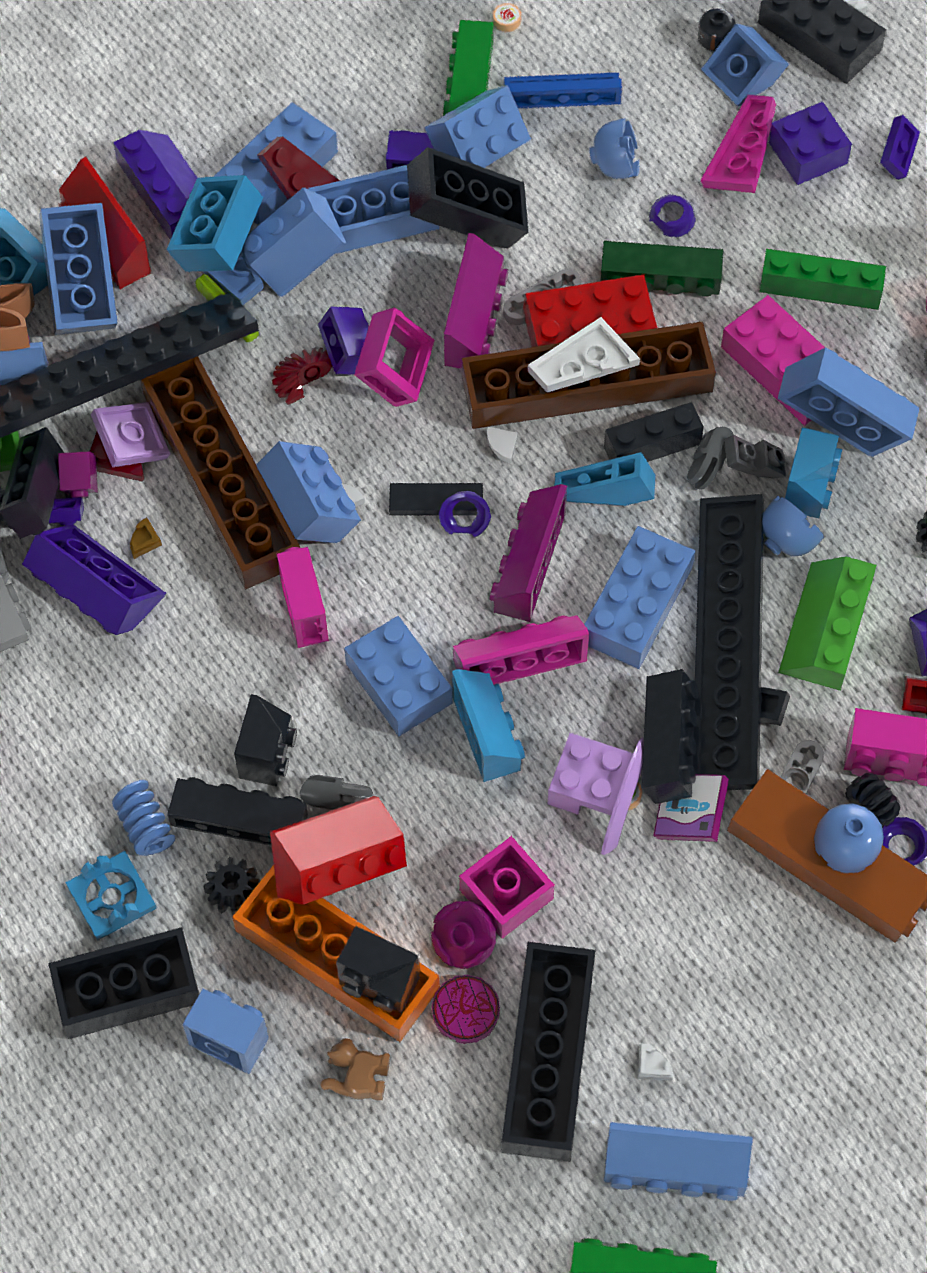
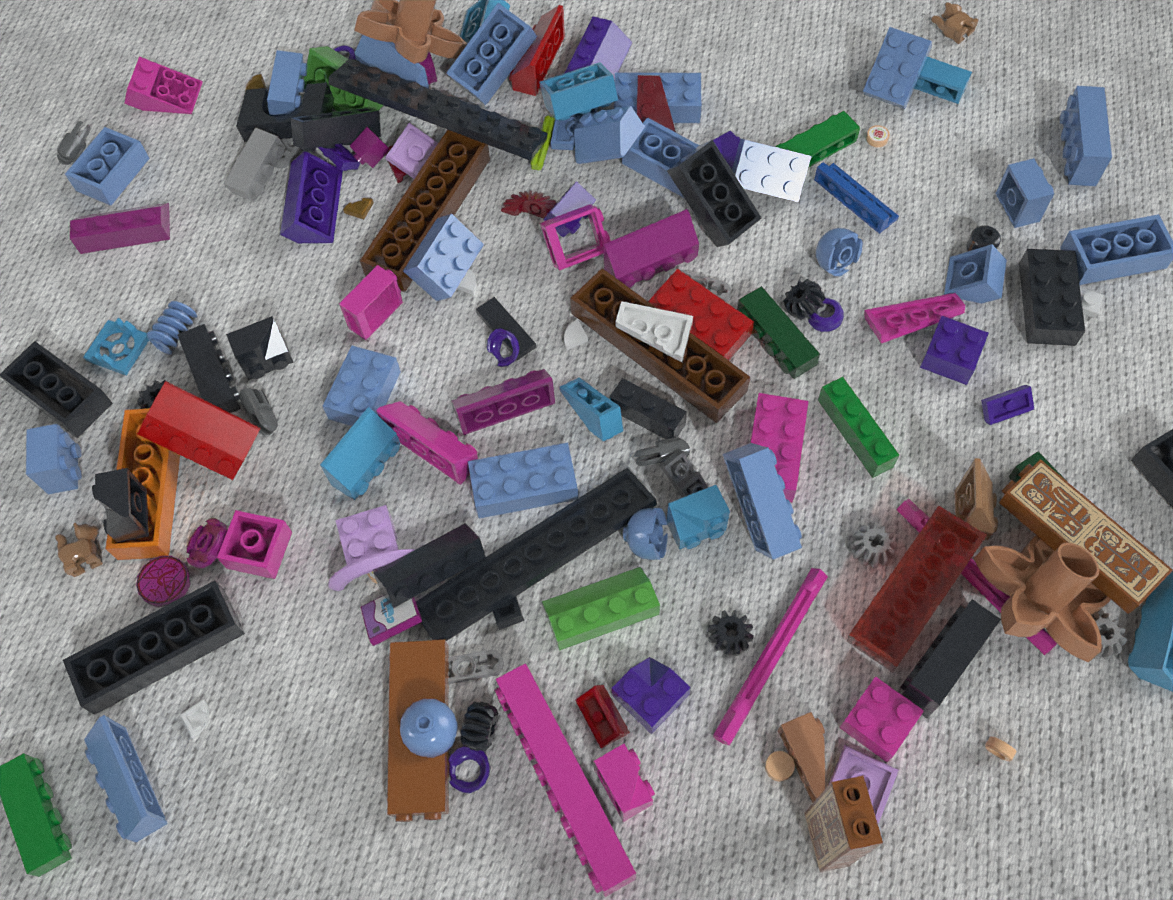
camera: 55 degrees right, 0 degrees up
none -> black gear [783,278,826,320]

